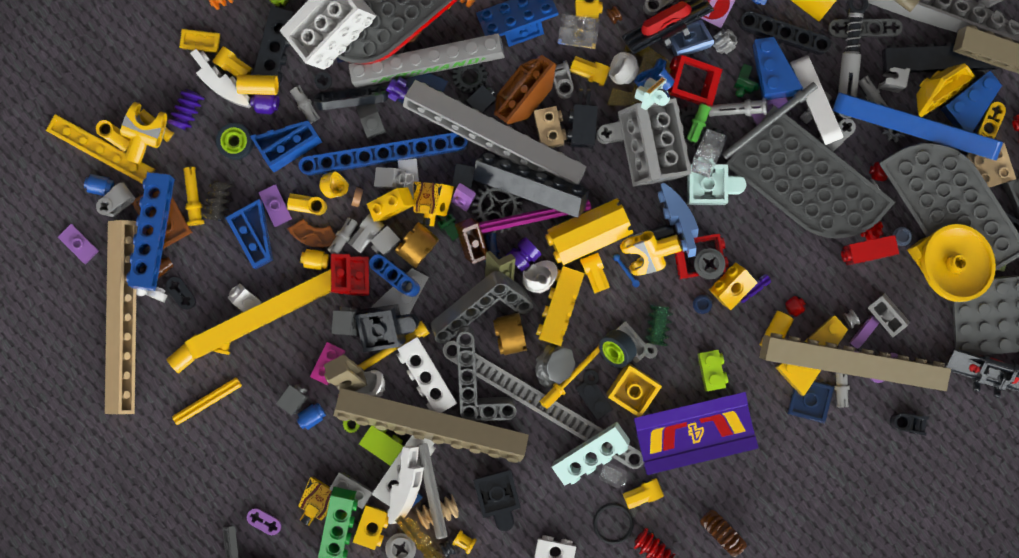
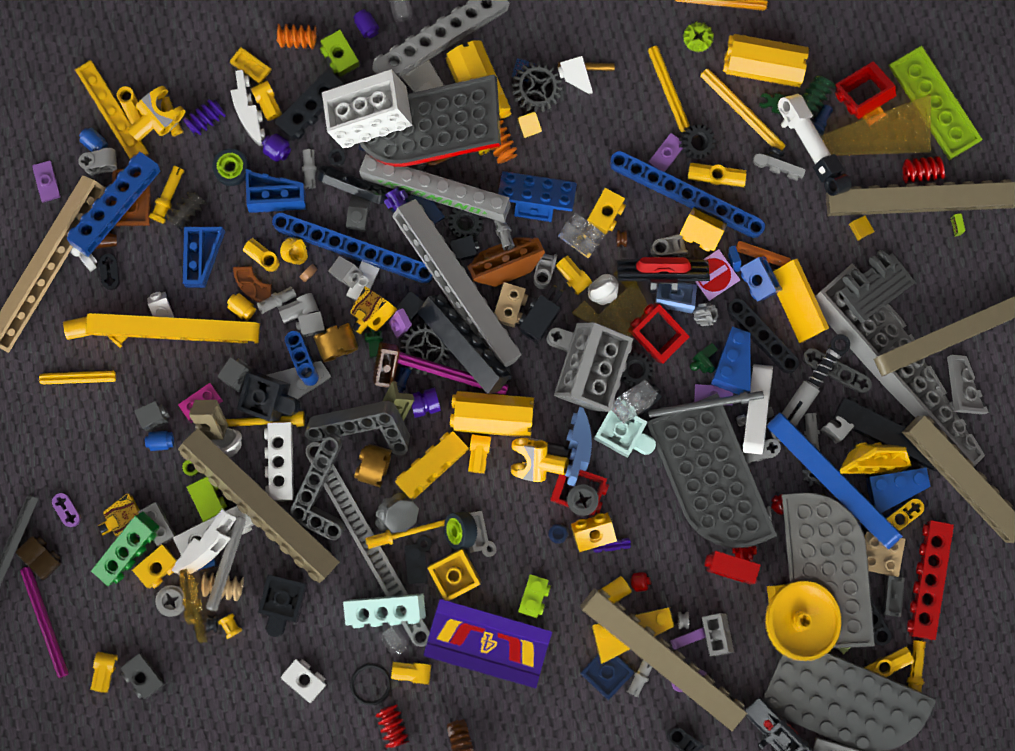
camera: 30 degrees right, 5 degrees down
yellow pin [236,75,279,95] -> none
medium lavender plate [258,184,292,227] -> none
red slope [331,254,369,296] -> none
yellow brick [367,187,415,221] -> none
white piece [523,261,558,294] -> none
blue hinge [613,254,640,287] -> none
blue beam [634,58,675,90] -> none
light aqua hips [635,77,670,110] -> none
clear green piece [645,305,673,346] -> none
bright green axle [687,104,711,143] -> none
light grey pin [709,98,768,117] -> none
sand blue plate [892,227,912,246] -> none
none -> light grey pin [494,220,515,250]

